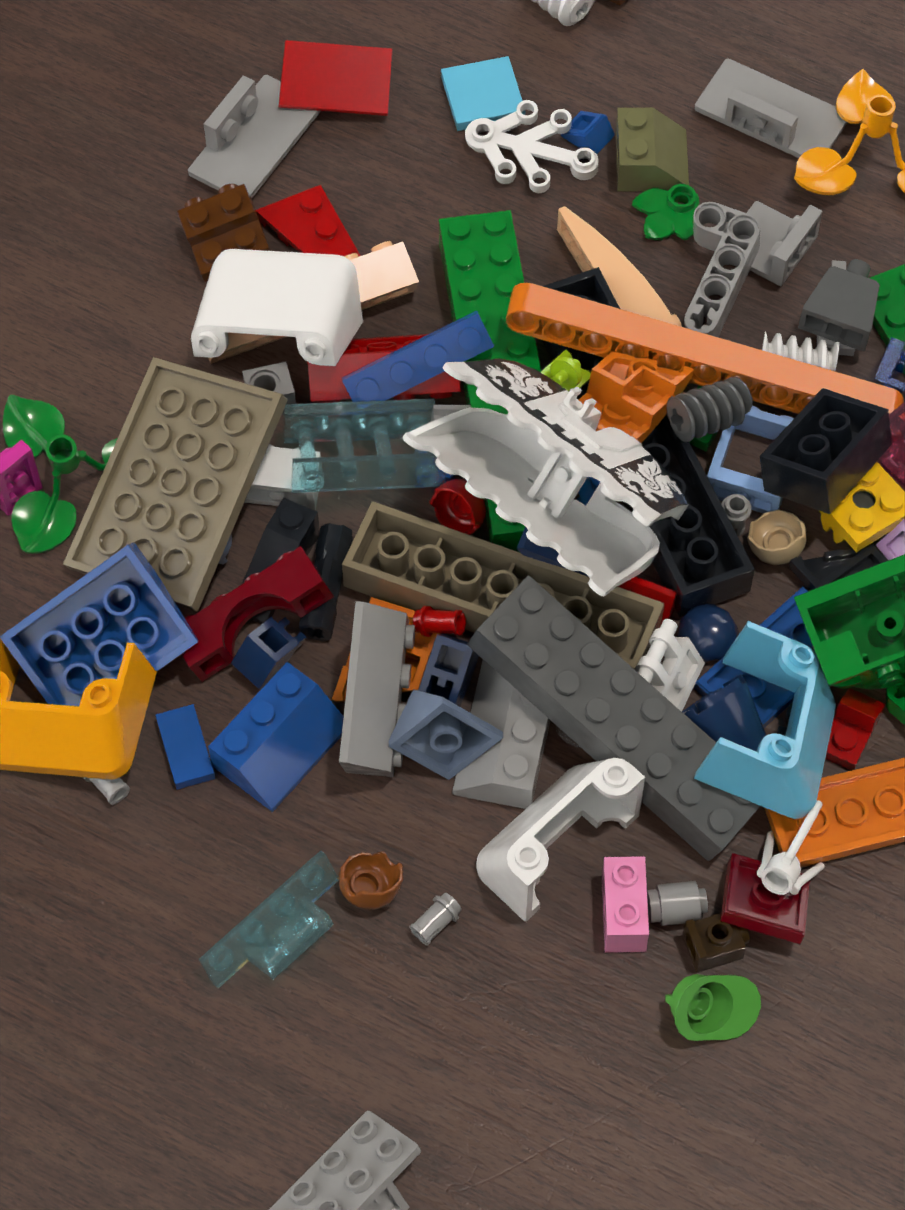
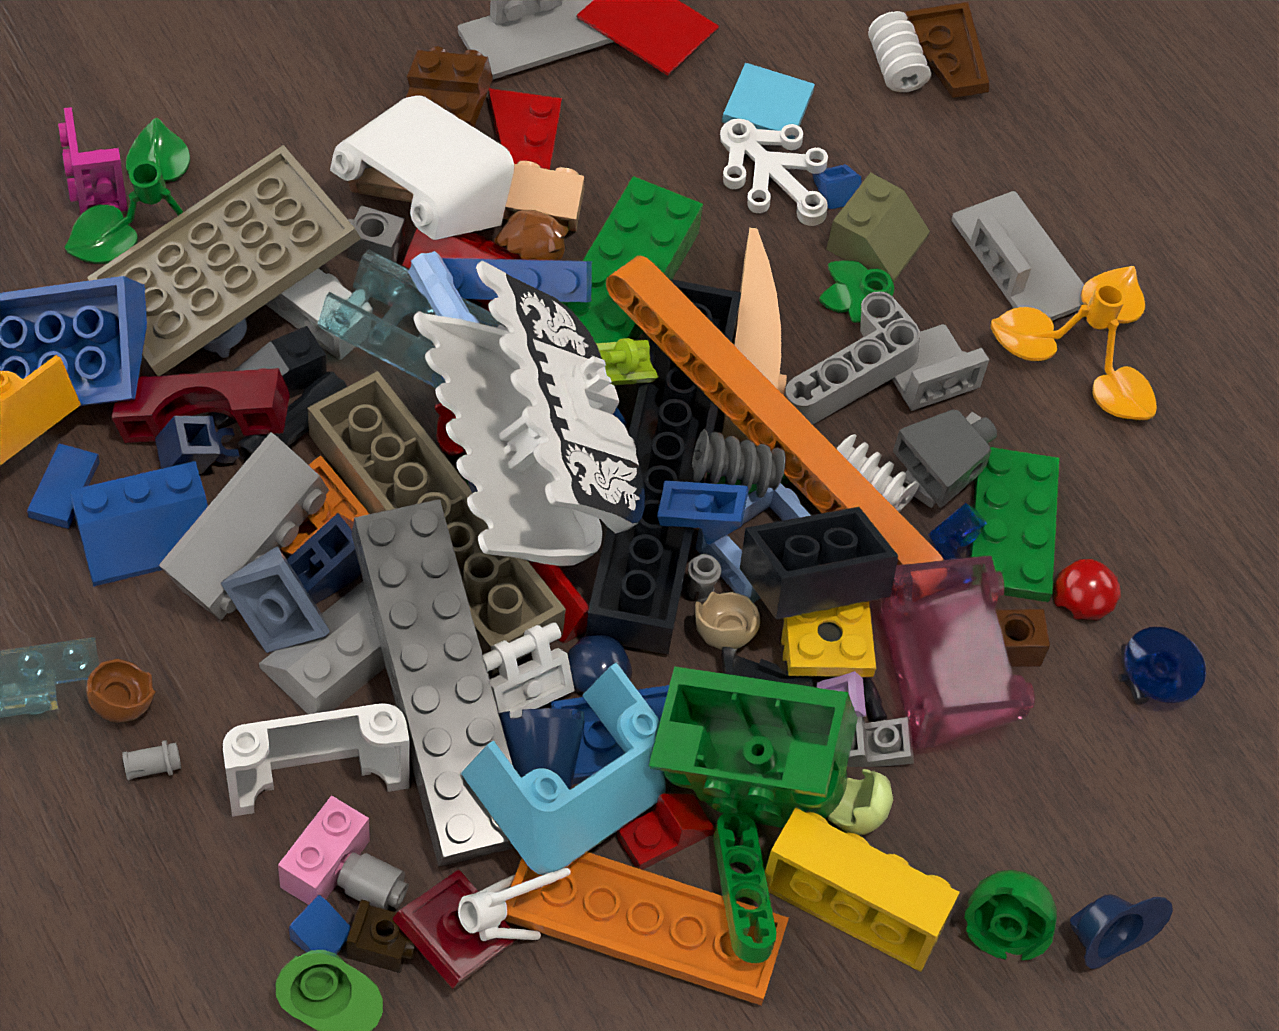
camera: 25 degrees right, 5 degrees down
red pin [413,606,466,637] -> none
orange slope [578,351,694,443] -> none
none -> blue slope [289,895,351,954]
none -> light blue axle [408,251,480,324]
none -> dark orange hair [494,210,569,260]
none -> blue slope [657,481,749,544]

